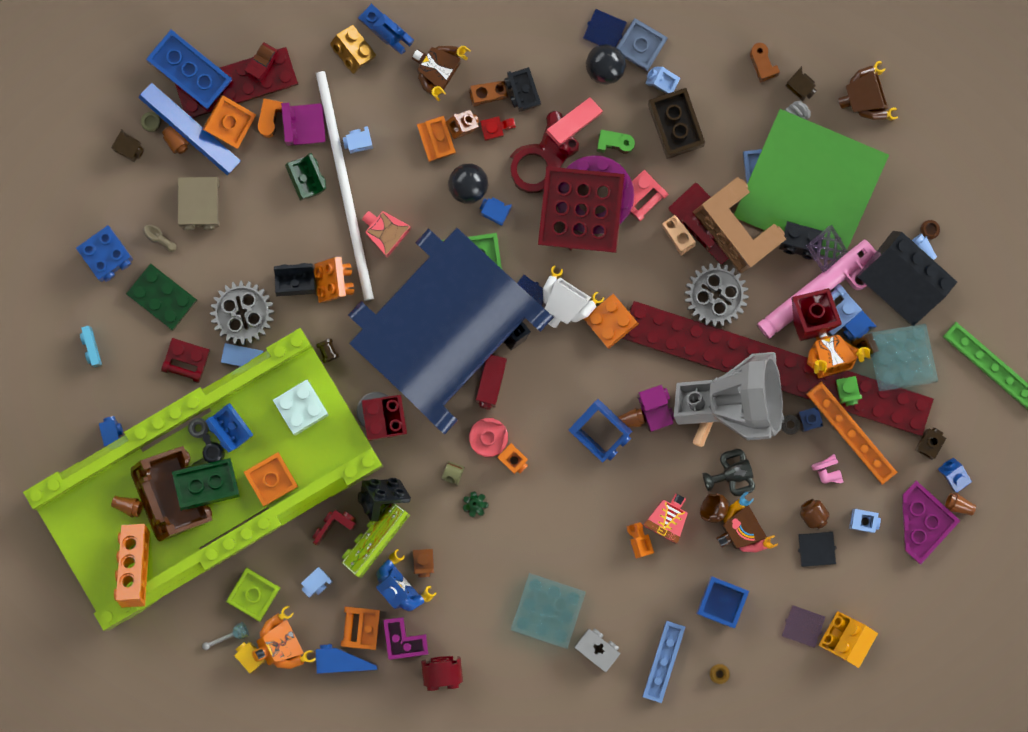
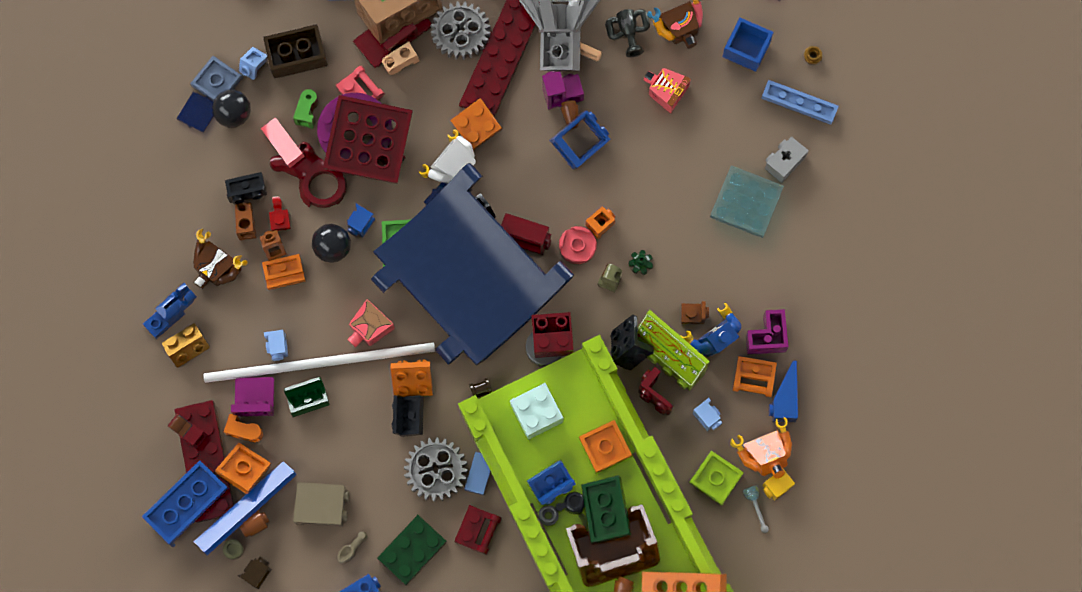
camera: 80 degrees left, 10 degrees down
dark red brick [421,656,463,691] -> none
orange plate [627,522,654,559] -> none
reddish brown hair [700,493,729,523] -> none

